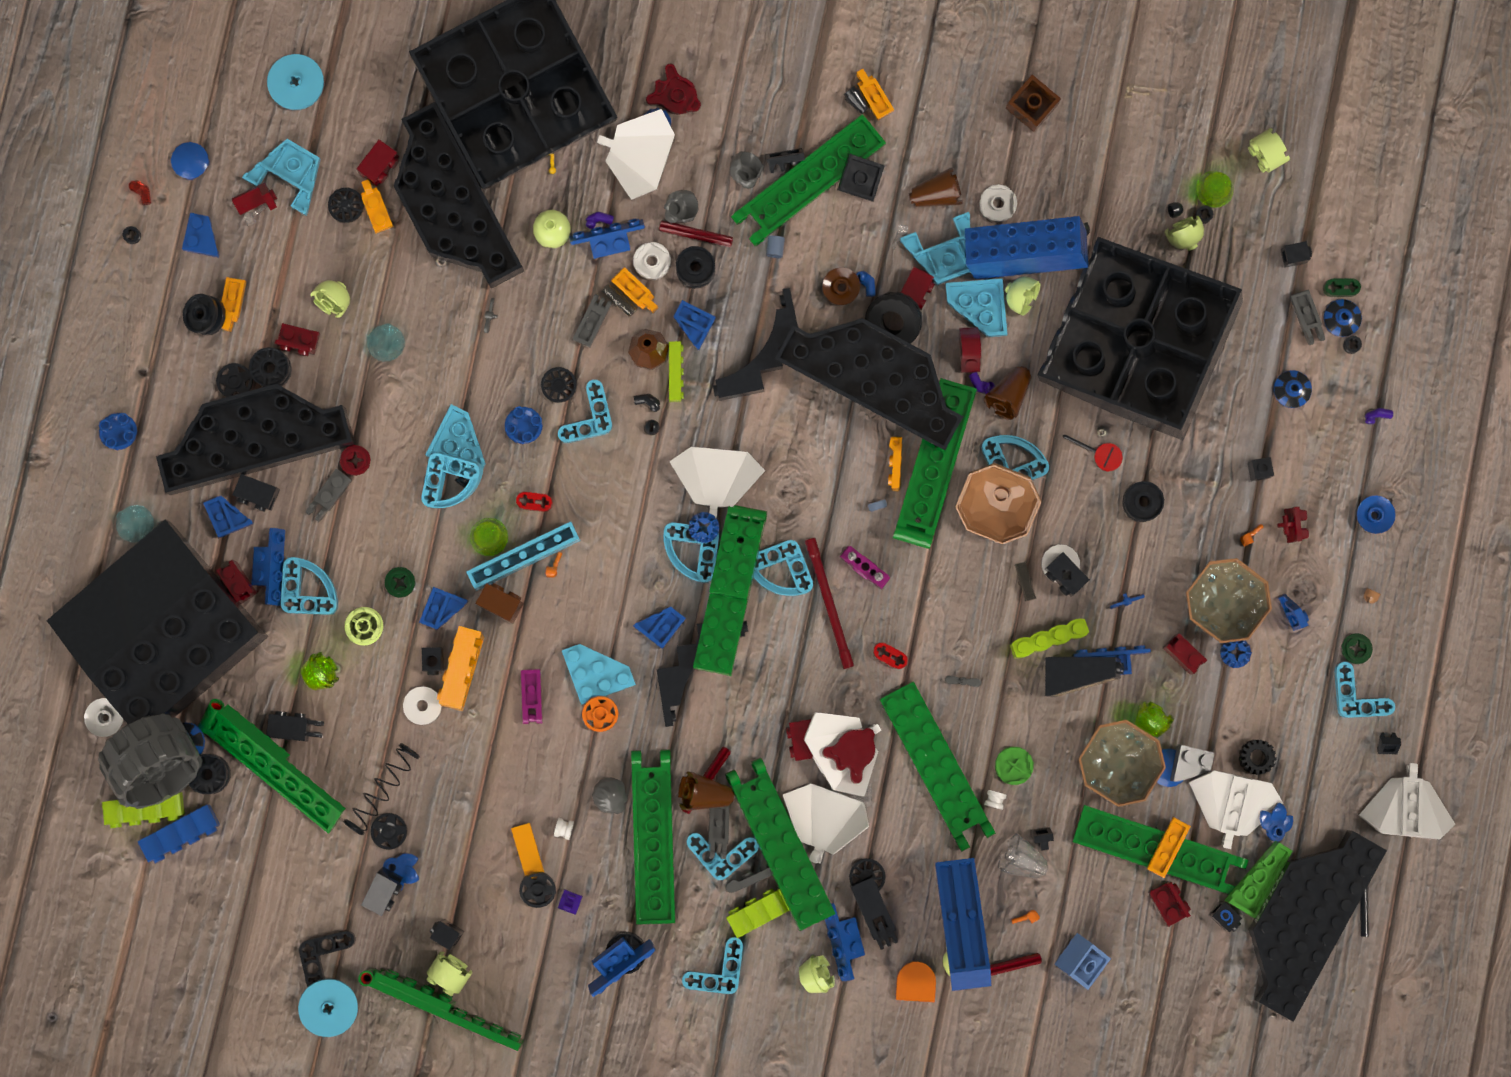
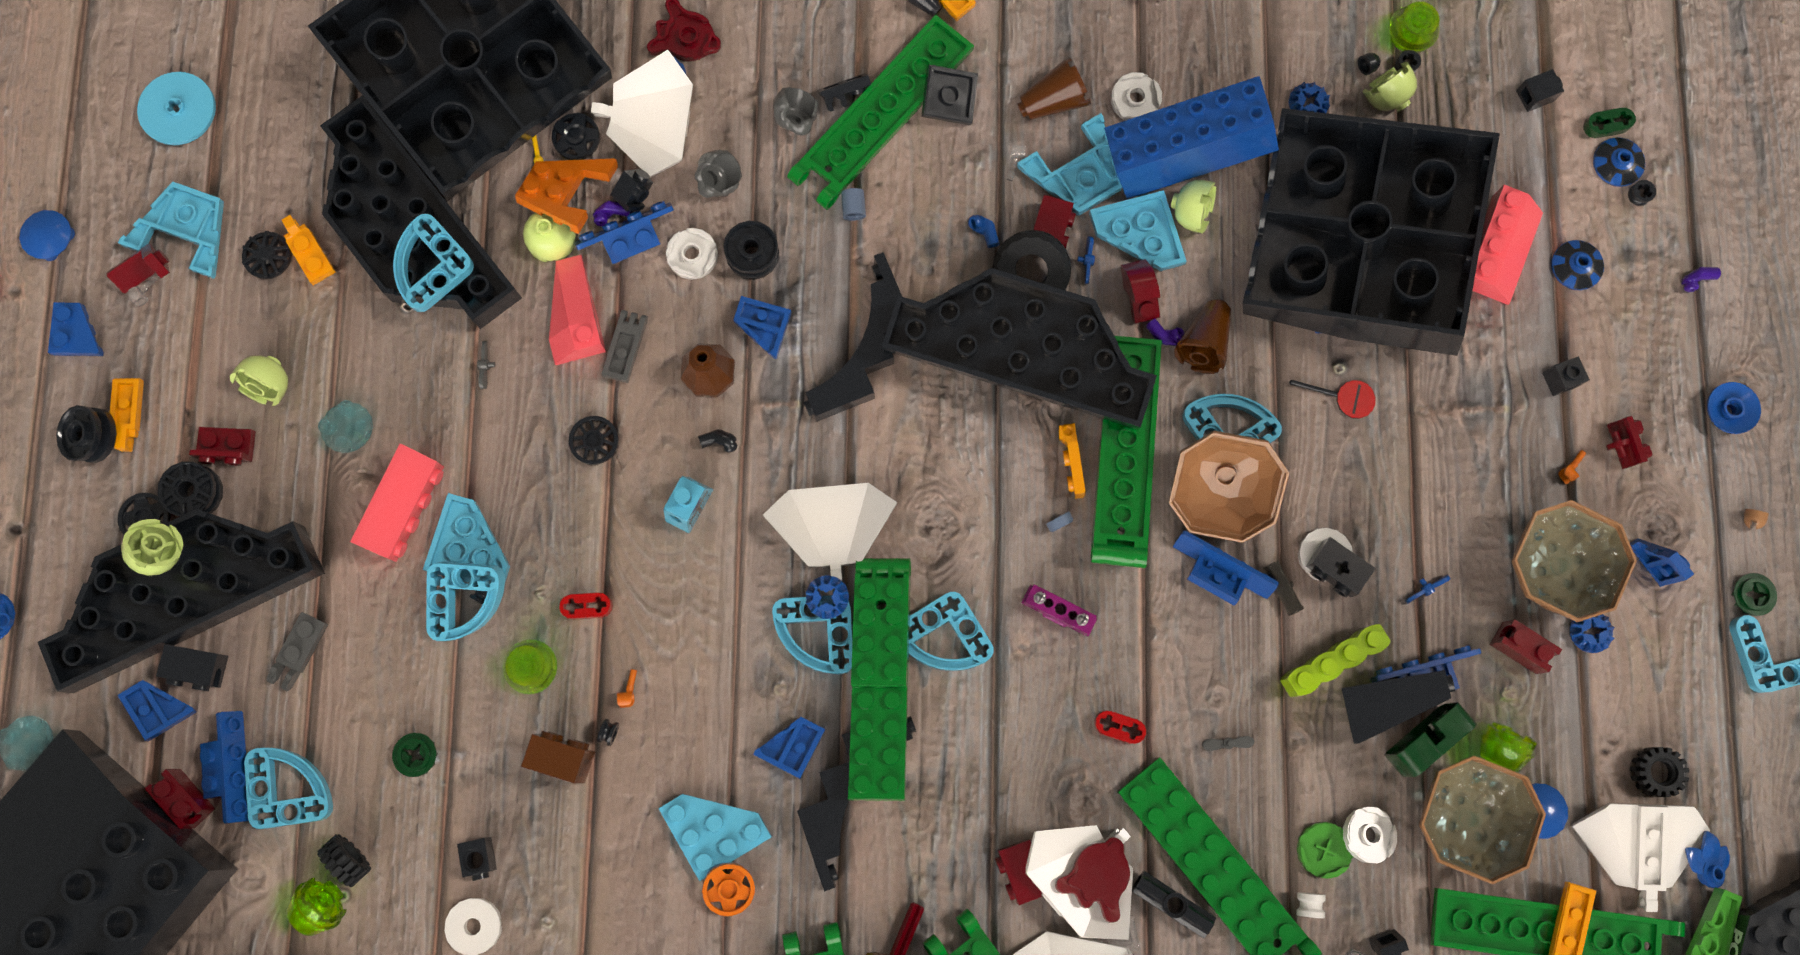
camera: 10 degrees left, 5 degrees down
dark red gear [340,445,371,476] -> none
yellowish green cone [345,607,383,645] -> none
dark red brick [356,139,399,186] -> none
blue wing [419,587,468,630] -> none
light orange wedge [437,626,484,711] -> none
medium azure brick [466,522,581,591] -> none
blue dish [505,406,543,444] -> none
magenta plate [521,669,543,724] -> none
medium azure beam [558,380,612,443] -> none
clear smoke pin [601,283,637,317] -> none
light orange hinge [611,267,658,313] -> none
black hinge [644,420,660,436] -> none
dark red axle [659,220,733,247] -> none
lime piece [669,341,684,402] -> none
dark red piece [805,538,854,669] -> none
reddish brown dish [822,267,860,305] -> none
black wheel [1122,481,1165,522] -> none
wing [1170,744,1215,782] -> none
dark grey hinge [1290,289,1325,345] -> none
none -> yellowish green cylinder [121,519,183,576]
none -> black tyre [317,834,371,887]
none -> coral slope [350,444,444,562]
none -> medium azure beam [393,214,474,312]
none -> orange wing [515,158,618,234]
none -> coral wedge [549,255,606,365]
none -> black wheel [552,113,600,160]
none -> black bush [597,719,619,746]
none -> black brick [610,169,653,212]
none -> medium azure torso [663,476,713,533]
none -> blue piece [1077,236,1095,284]
none -> black piece [1132,870,1216,939]
none -> blue bracket [1173,530,1279,606]
none -> blue gear [1289,82,1330,113]
none -> white tile [1343,807,1397,863]
none -> dark green axle [1384,702,1477,777]
none -> coral slope [1472,184,1543,305]

